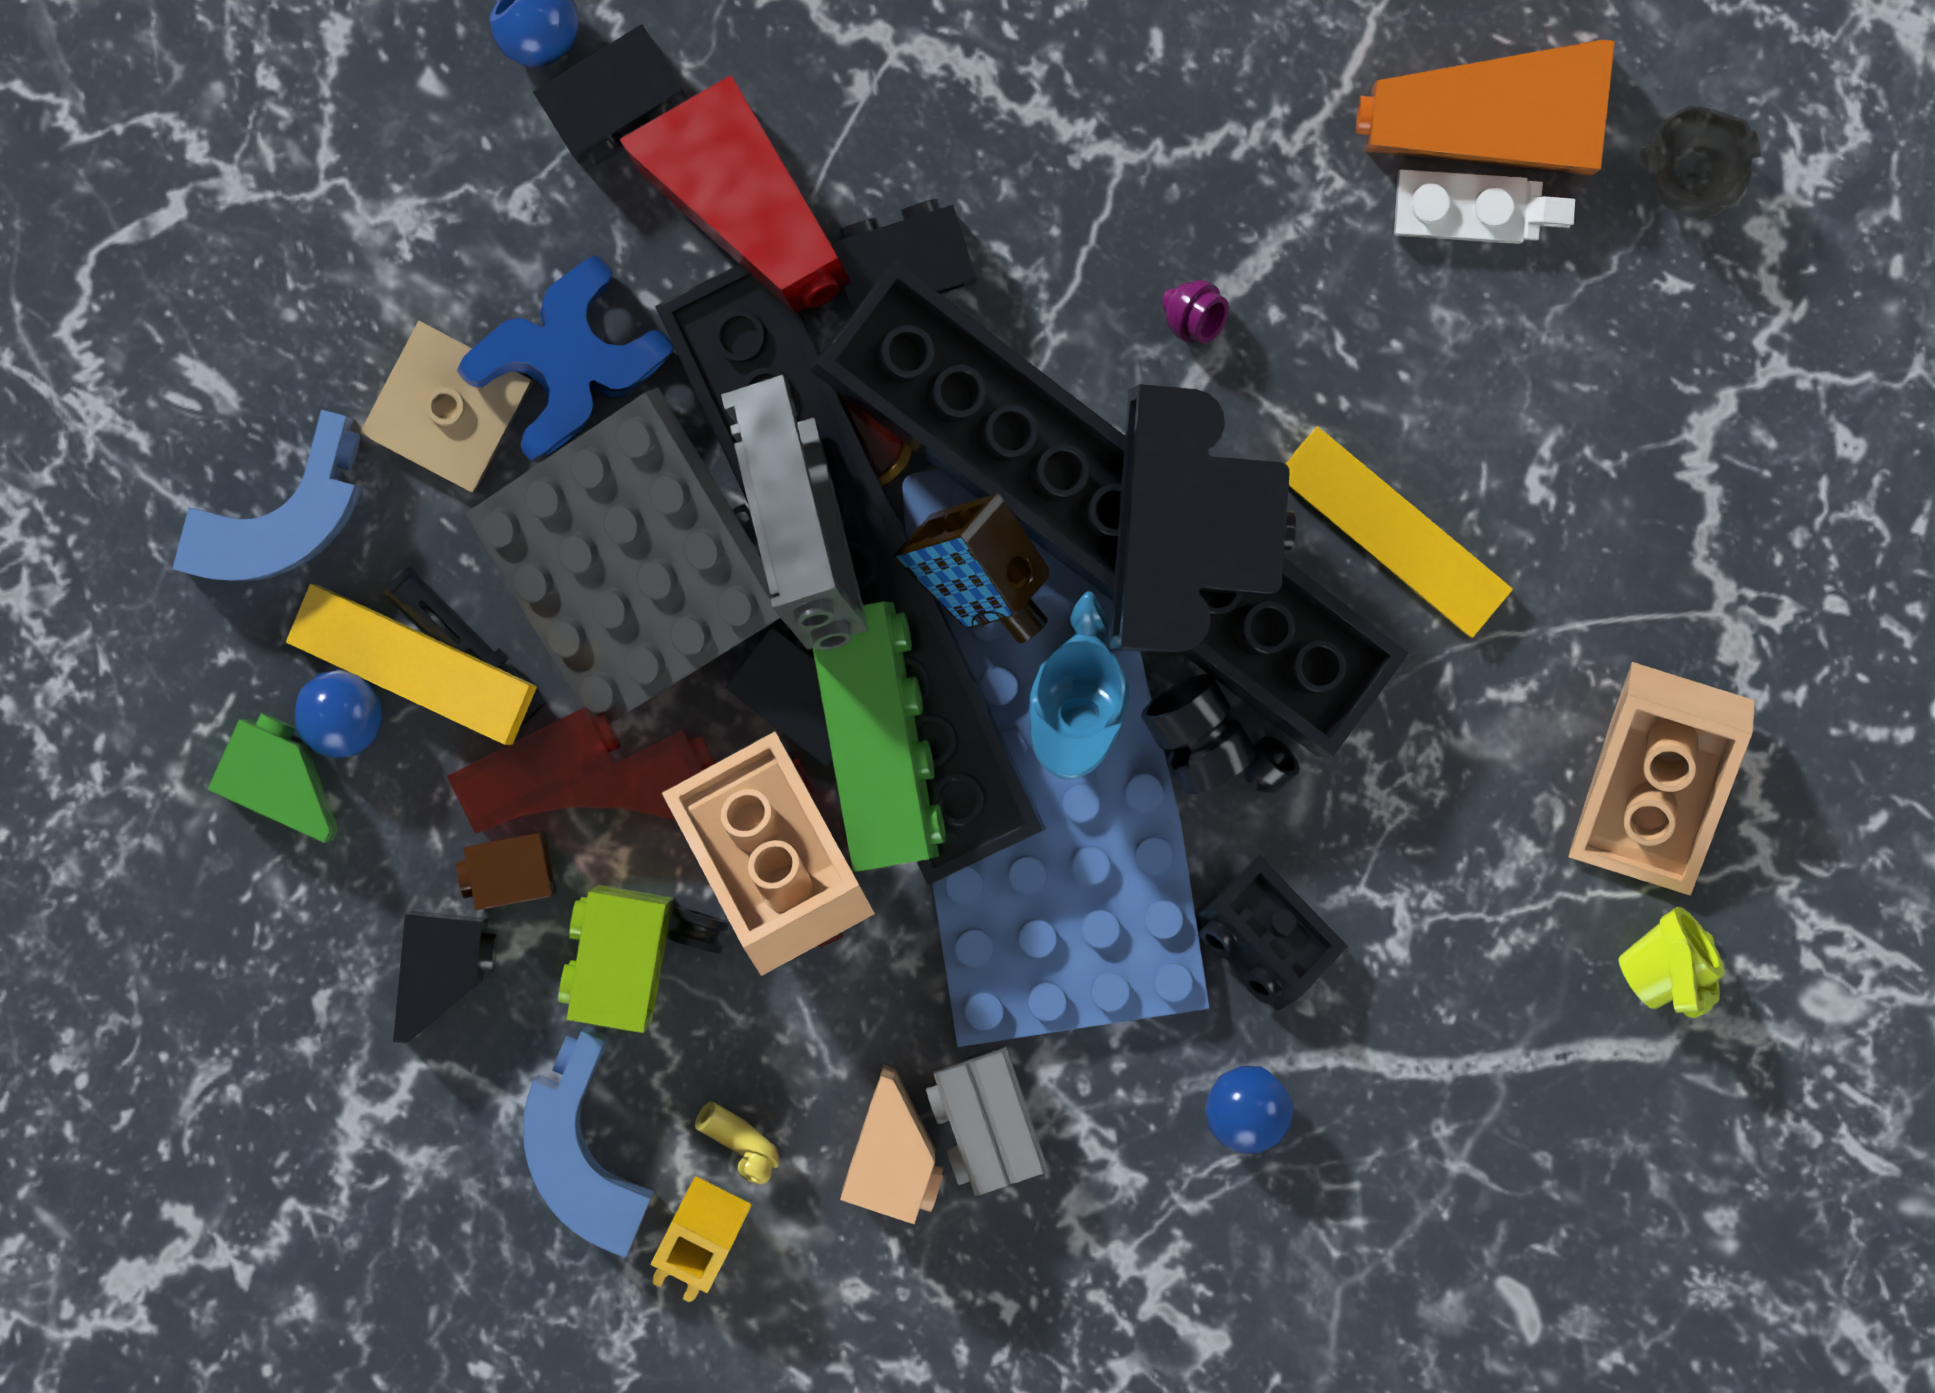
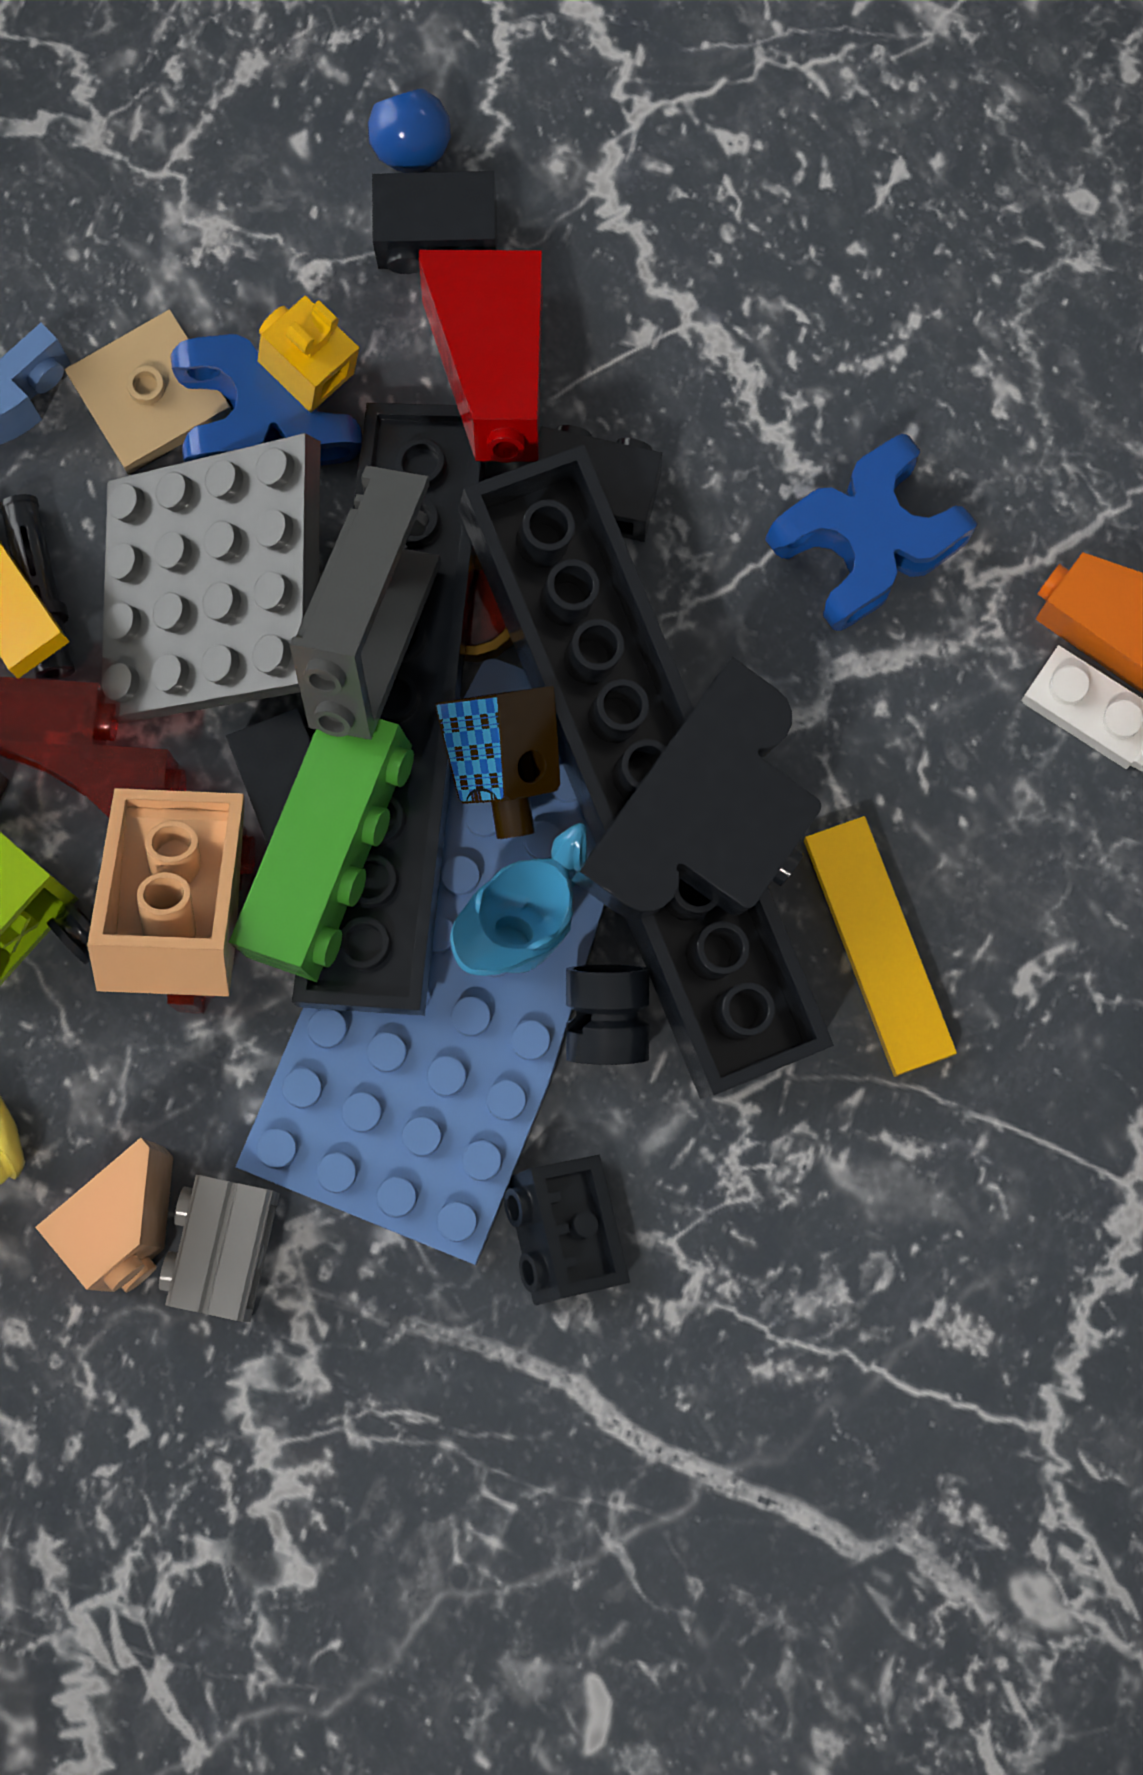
camera: 35 degrees right, 10 degrees down
magenta plate [1162,280,1229,344] -> none
blue piece [1205,1066,1294,1154] -> none
black hinge [1243,736,1300,793] -> none
light nougat slope [1569,662,1755,896] -> none
neon yellow piece [1618,907,1725,1018] -> none
none -> yellow brick [257,295,360,413]
none -> blue piece [765,434,978,631]

